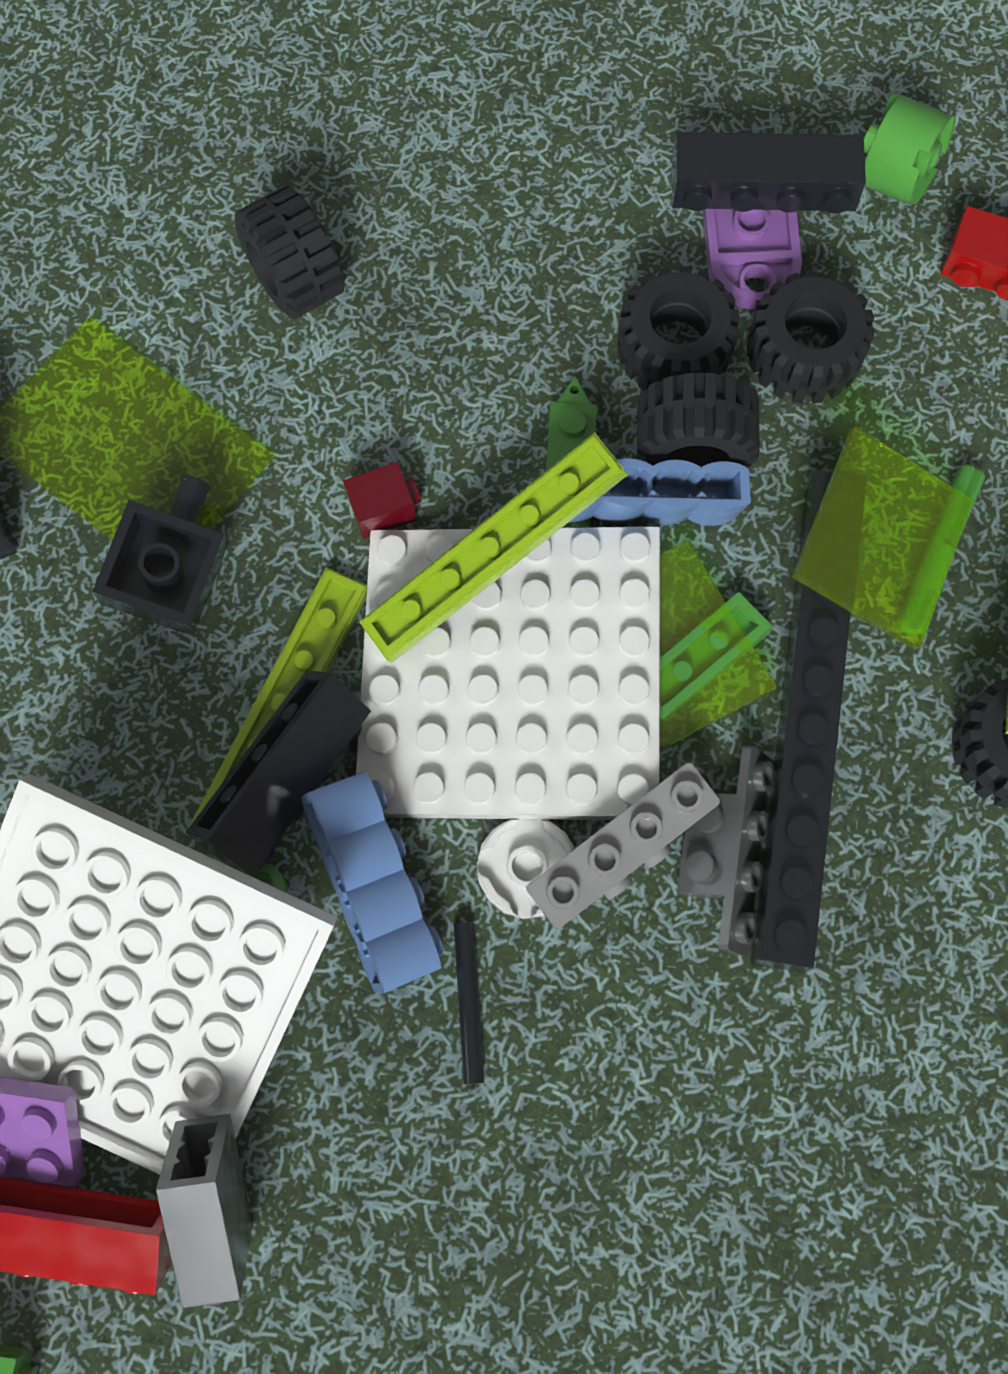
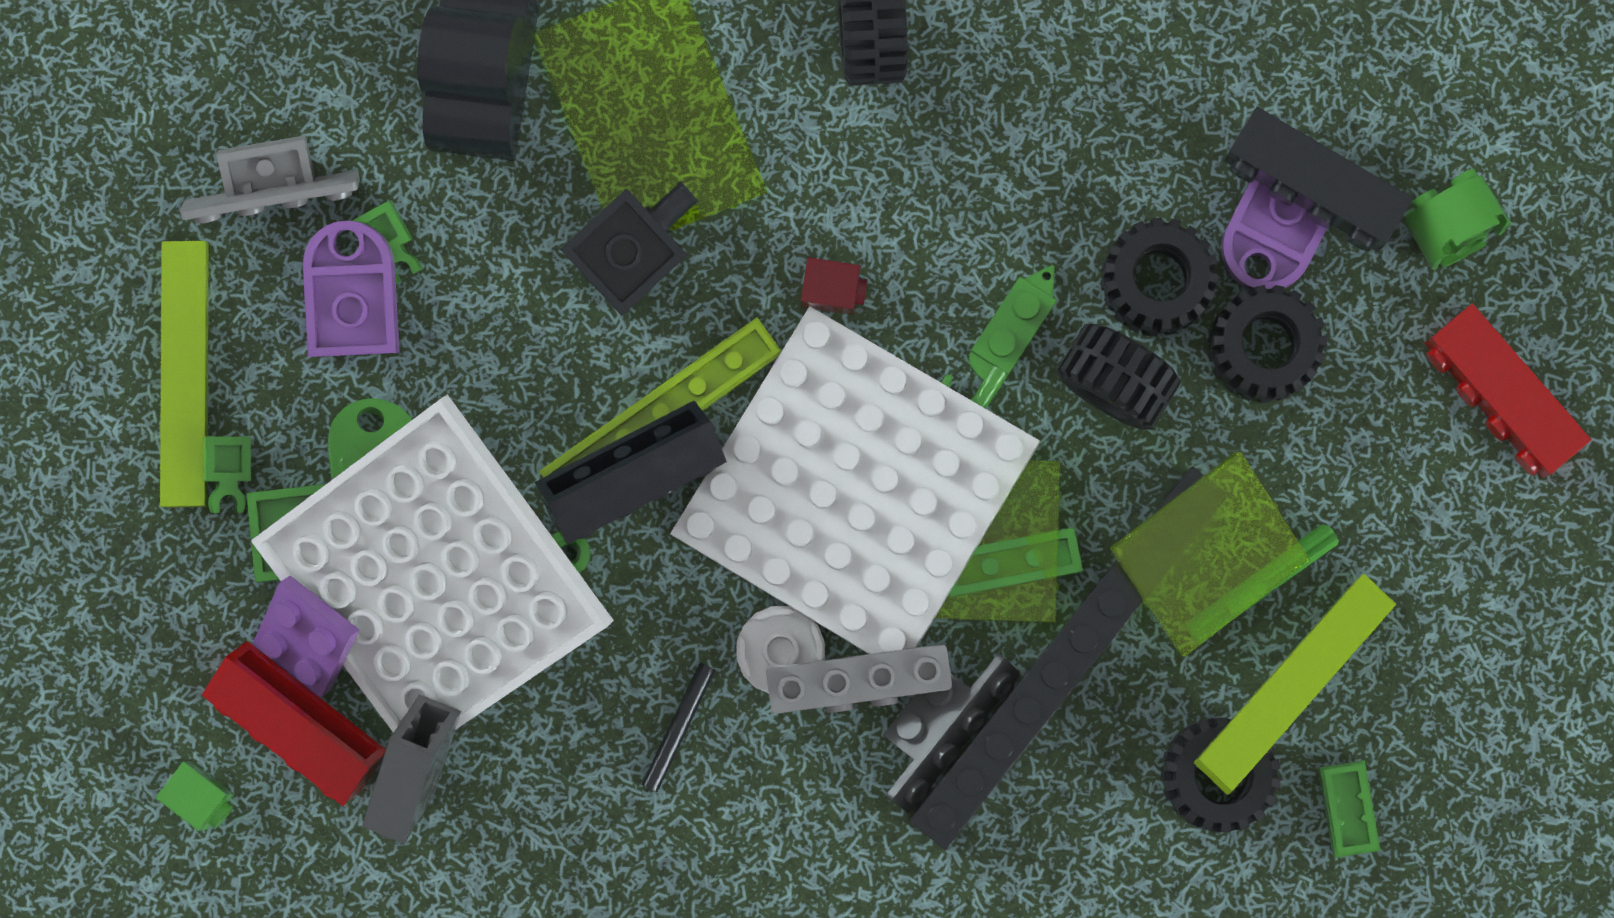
camera: 30 degrees right, 10 degrees up
medium blue brick [301,771,443,993] -> none
lime tile [359,432,628,663] -> none
medium blue brick [554,458,751,526] -> none

